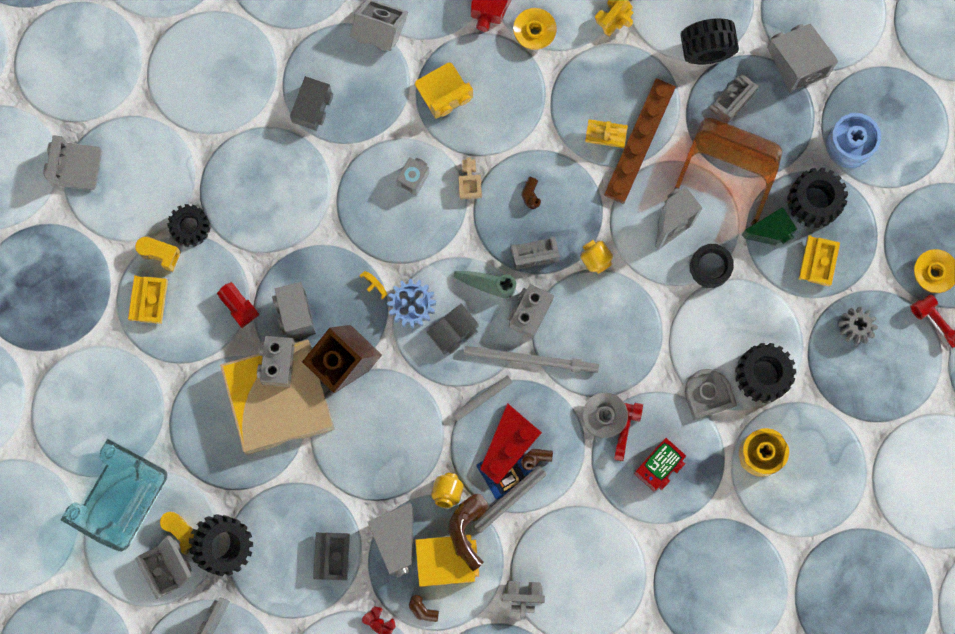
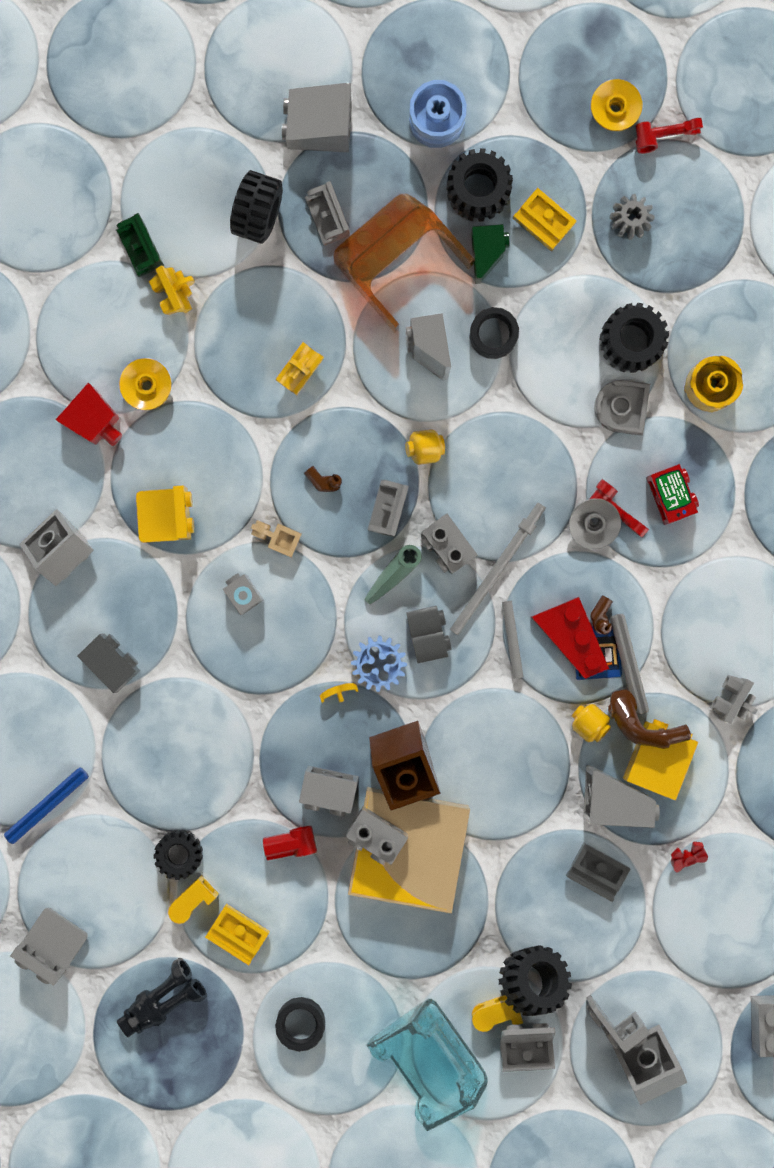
camera: 60 degrees left, 10 degrees up
reddish brown arm [409,595,439,622] -> none
dark orange plate [604,78,676,204] -> none
none -> blue axle [4,767,89,844]
none -> black piece [117,958,207,1037]
none -> black tyre [275,997,325,1052]

